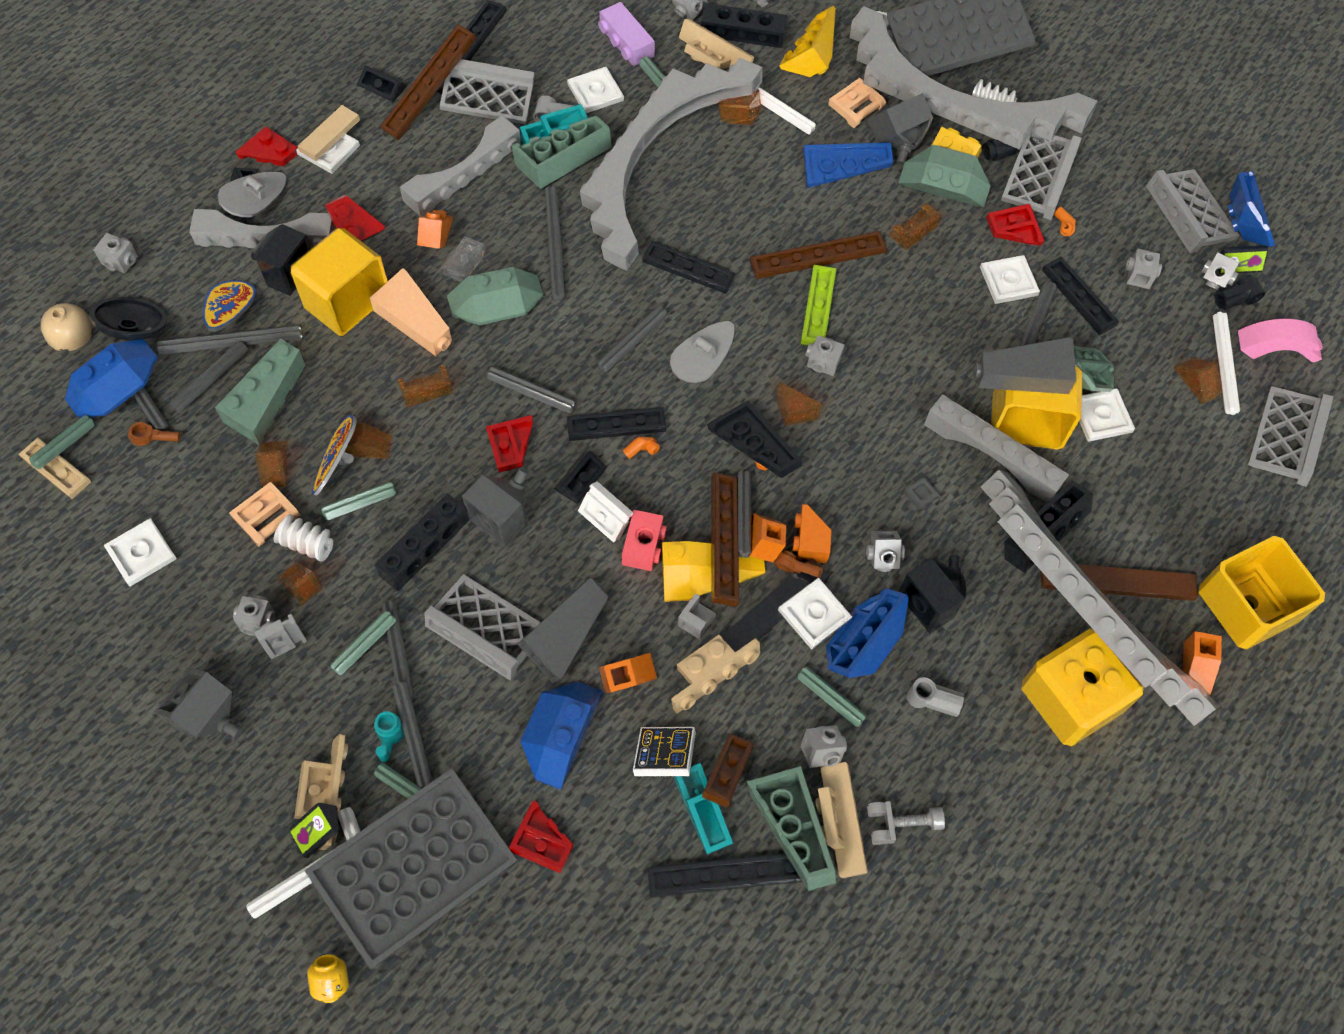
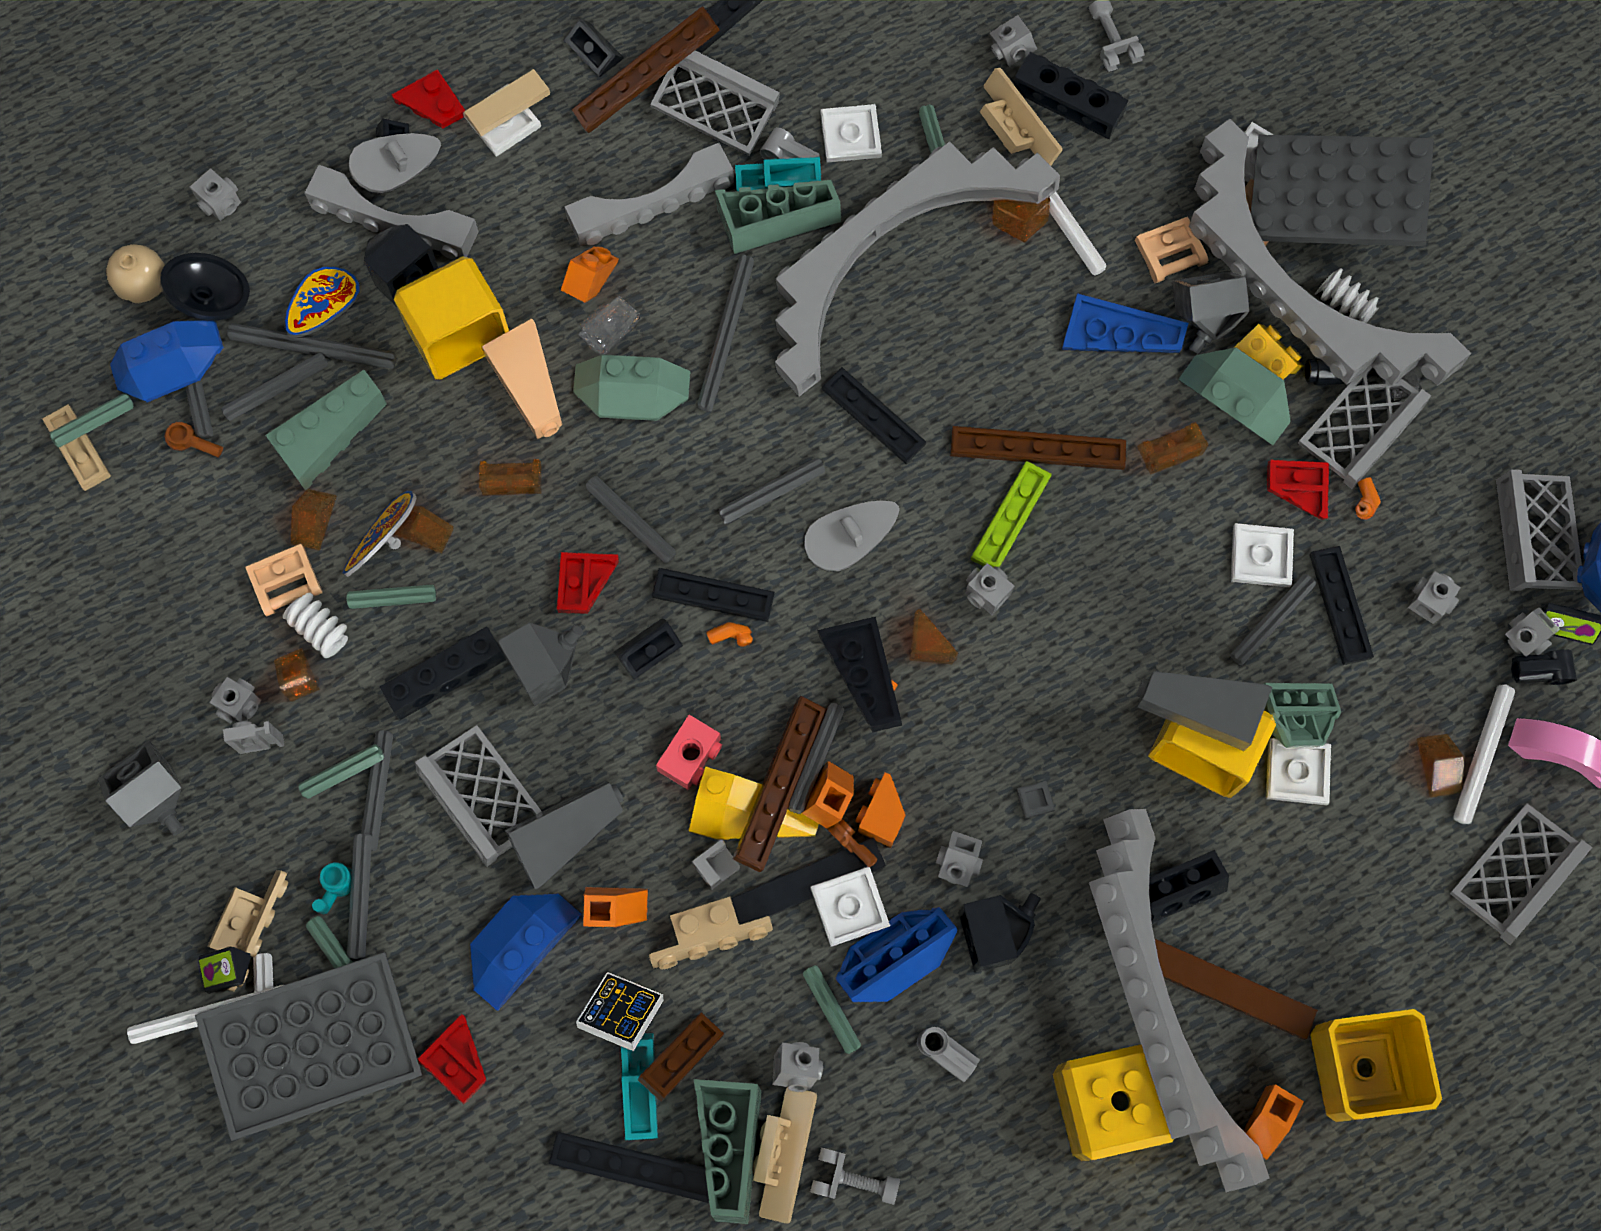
camera: 20 degrees right, 10 degrees up
white tile [104,518,177,586] -> none
yellow head [307,954,349,1003] -> none
red wing [324,195,386,241] -> none
white plate [578,482,633,542] -> none
lavender brick [598,2,655,66] -> none
yellow wedge [779,5,836,77] -> none
light grey arch [924,394,1069,504] -> none

